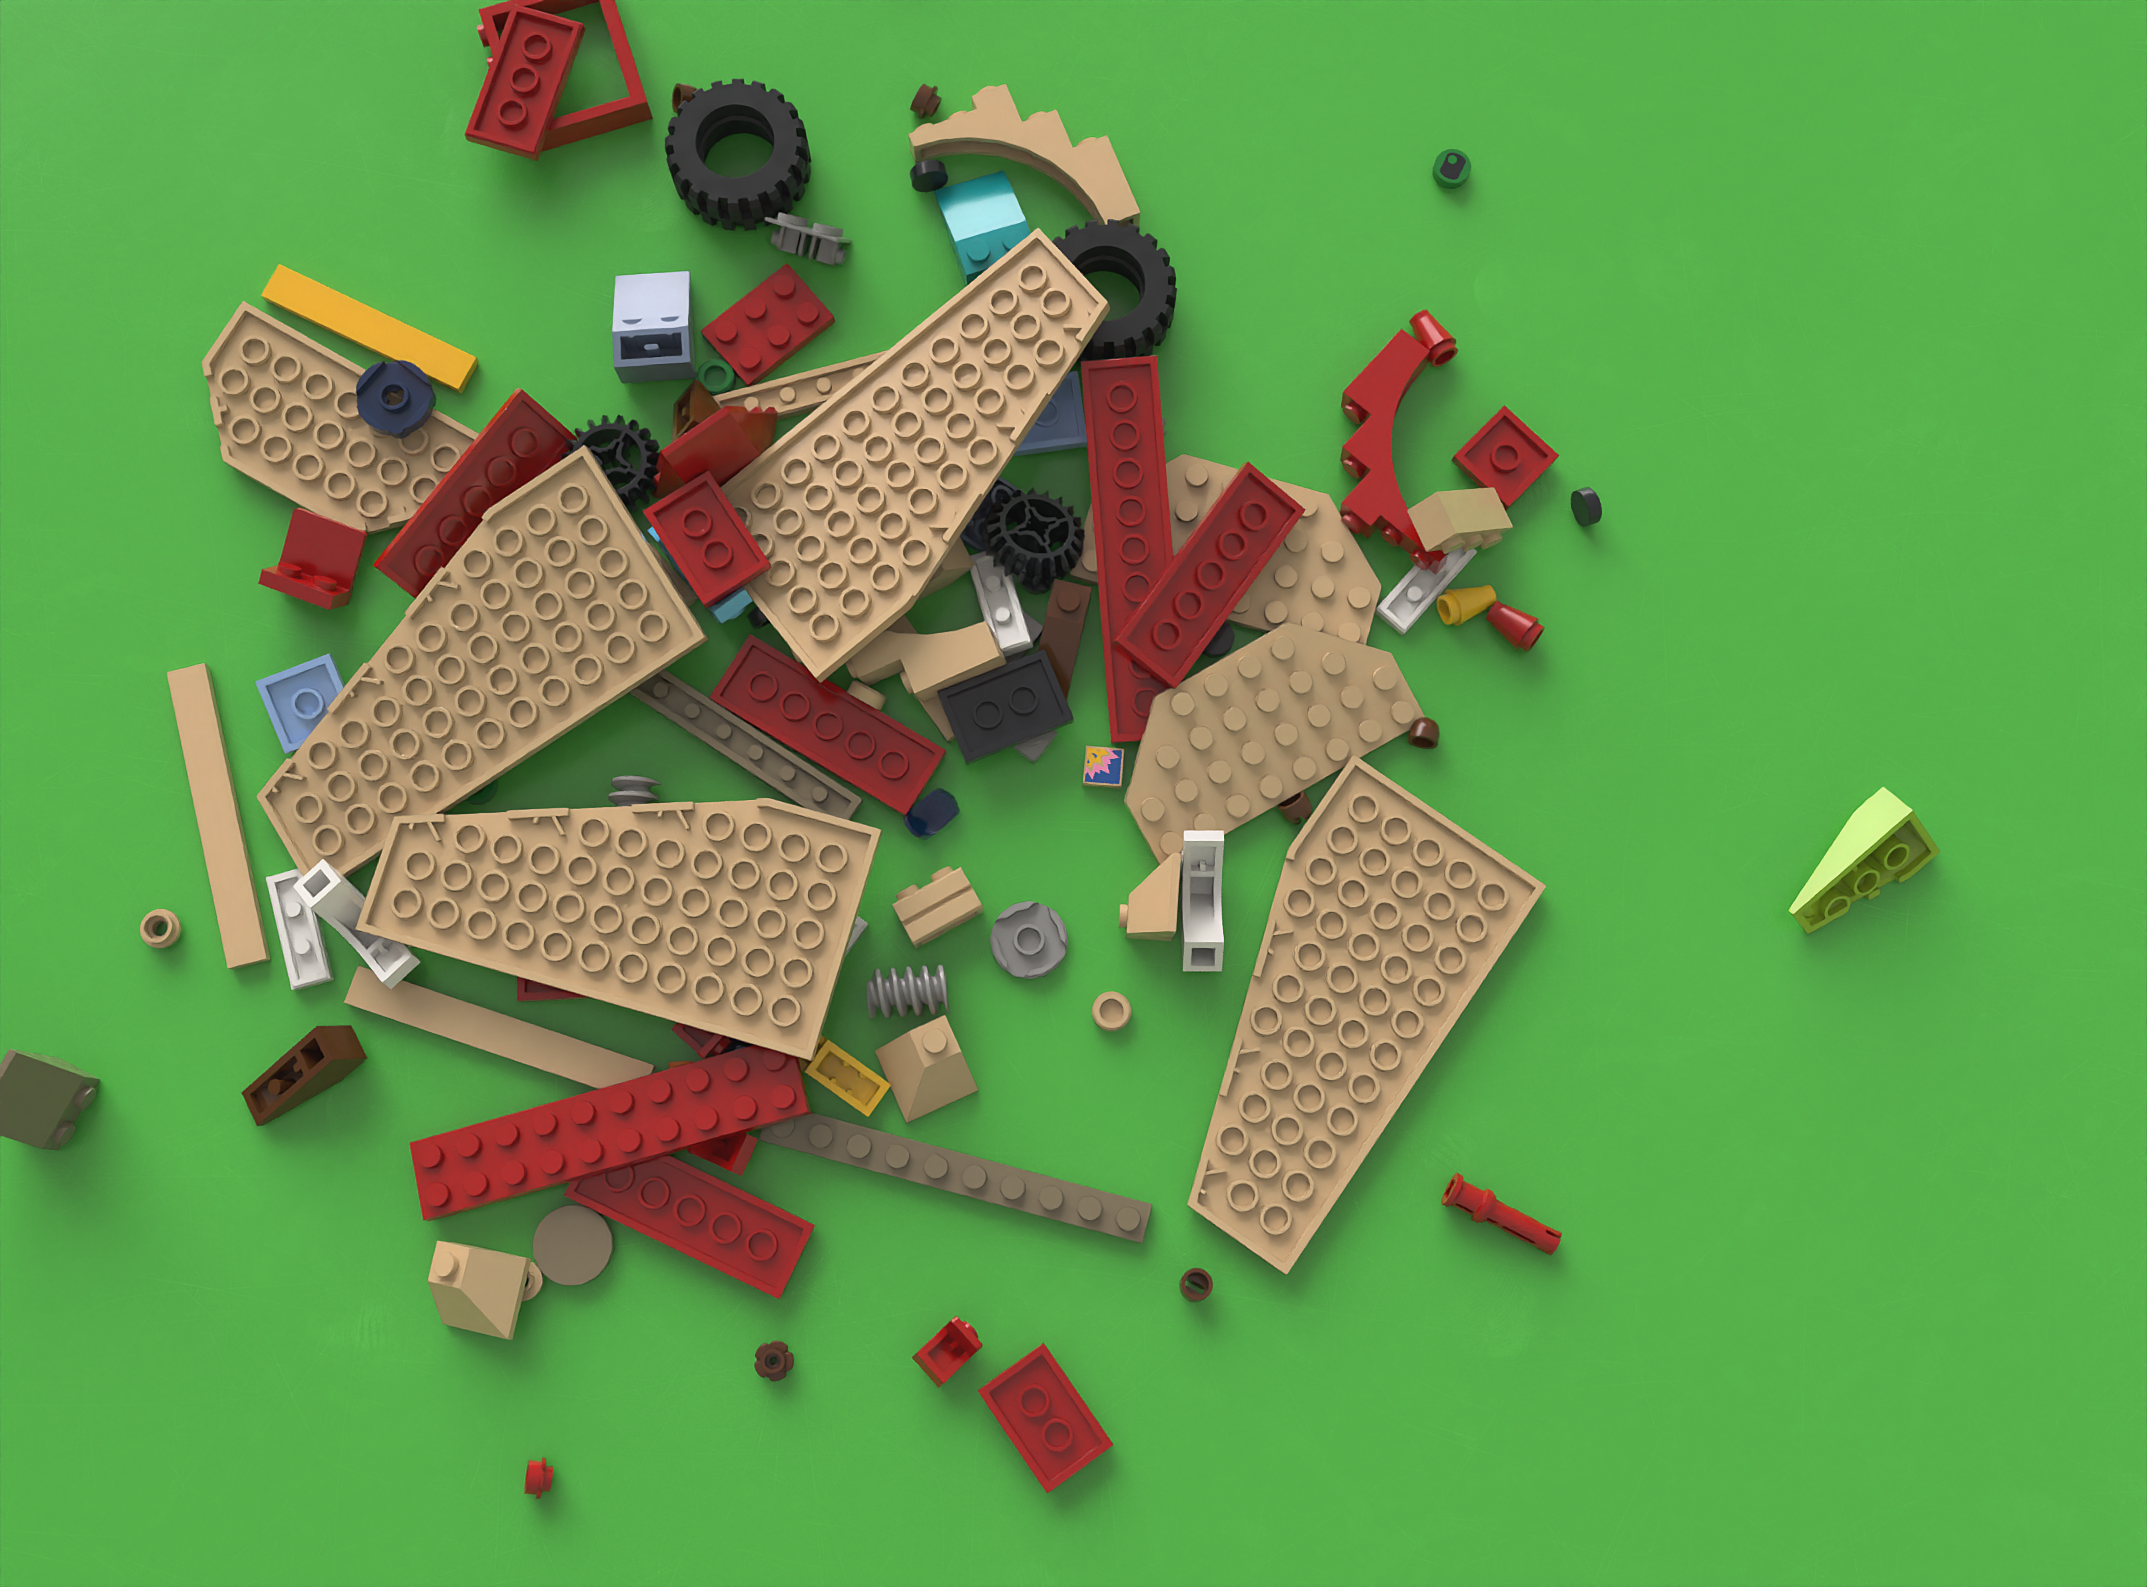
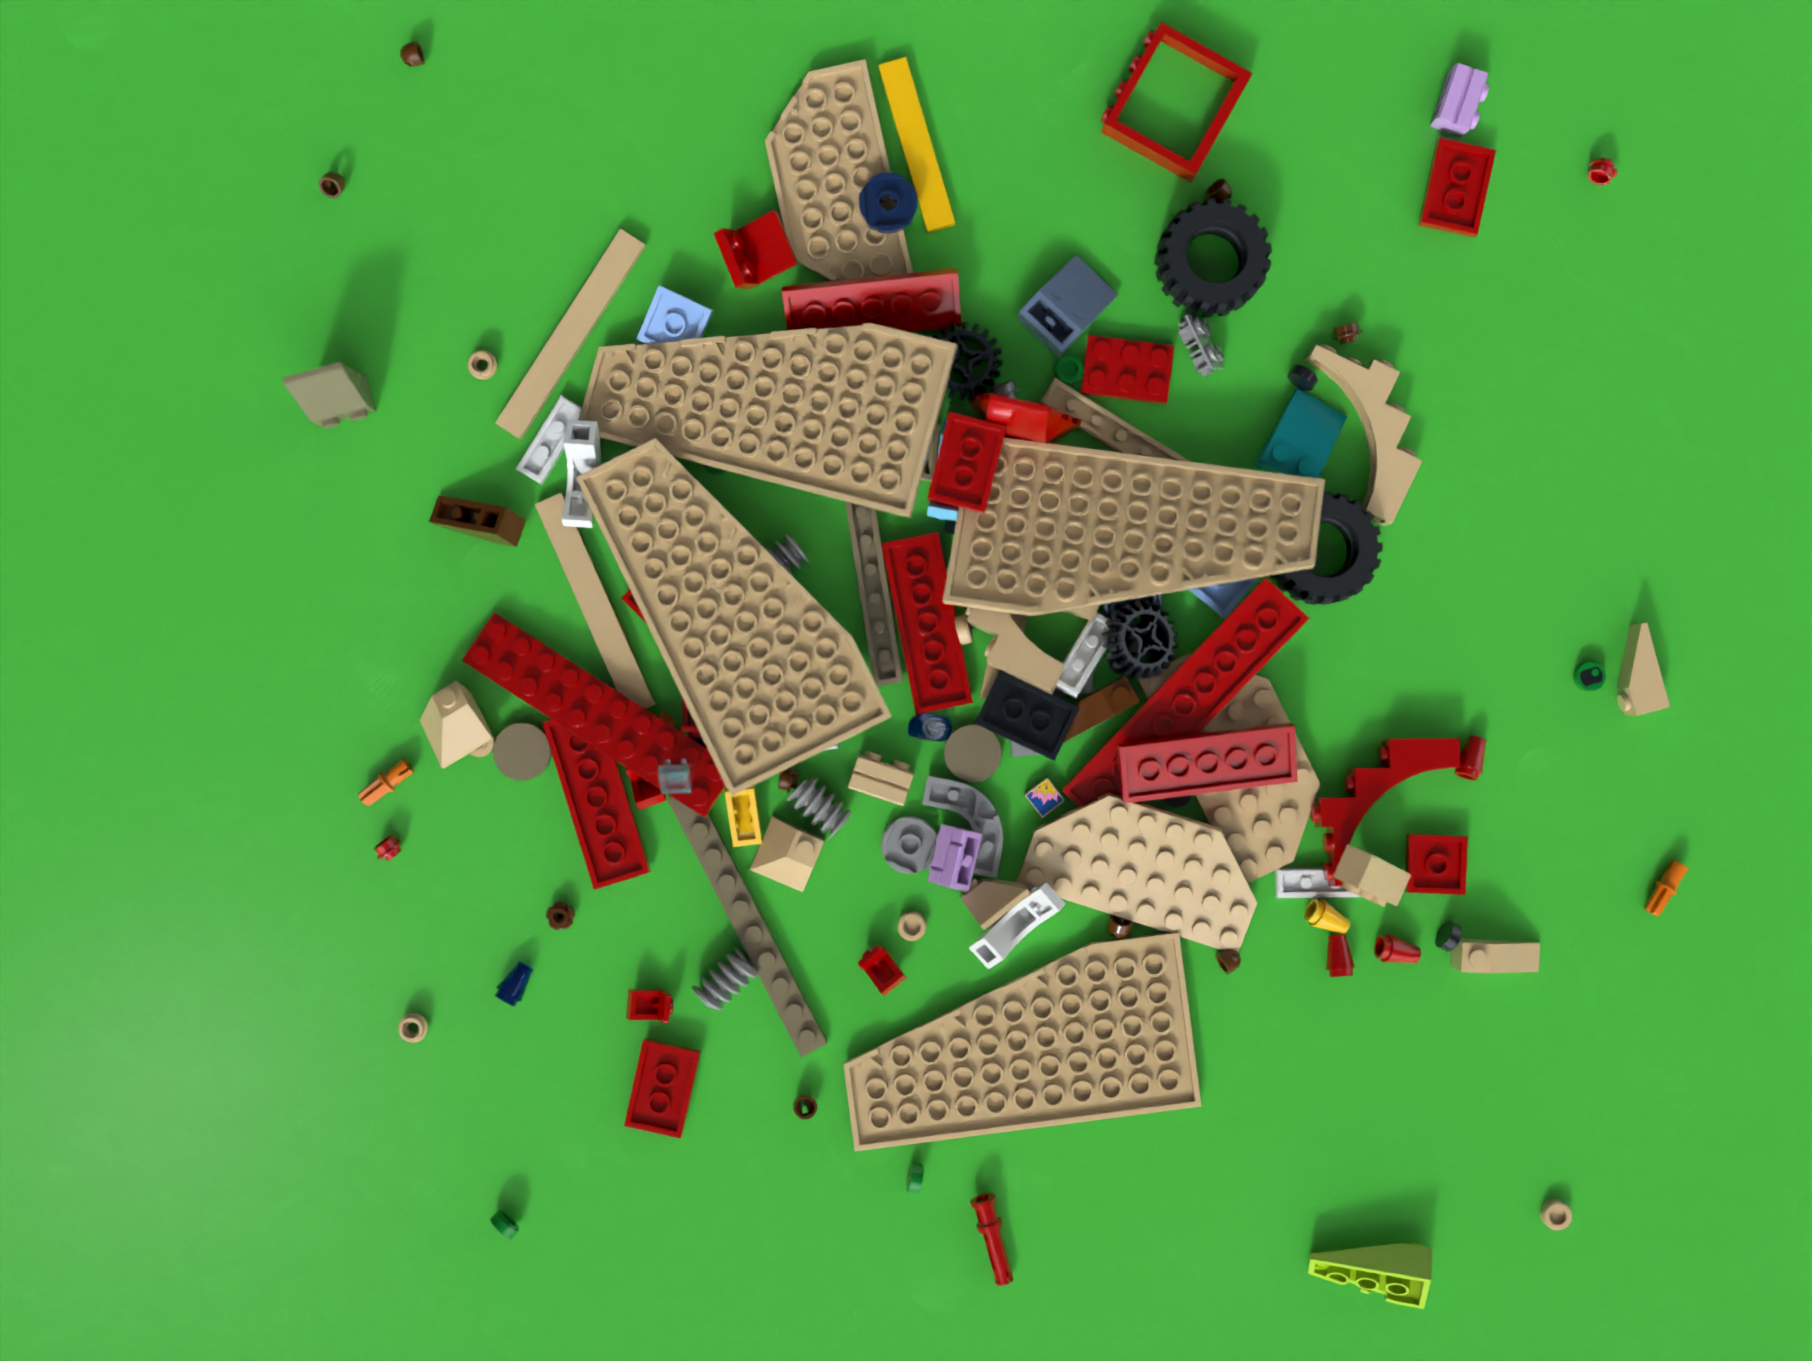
camera: 50 degrees right, 10 degrees up
red tile [464,4,585,161] -> none
reddish brown slope [672,379,722,442] -> none
none -> orange axle [358,758,415,806]
none -> clear blue cone [495,961,534,1007]
none -> clear light blue tile [658,759,692,793]
none -> light grey piece [692,947,758,1011]
none -> reddish brown plate [778,766,799,793]
none -> red bracket [857,945,907,996]
none -> green tile [906,1162,924,1193]
none -> light grey plate [922,775,1003,878]
none -> lavender brick [928,824,982,891]
none -> dark tan tile [944,724,1002,782]
none -> red cone [1374,934,1421,964]
none -> tan slope [1450,938,1540,973]
none -> tan tile [1540,1199,1572,1231]
none -> tan slope [1617,622,1670,716]
none -> orange axle [1644,859,1689,916]

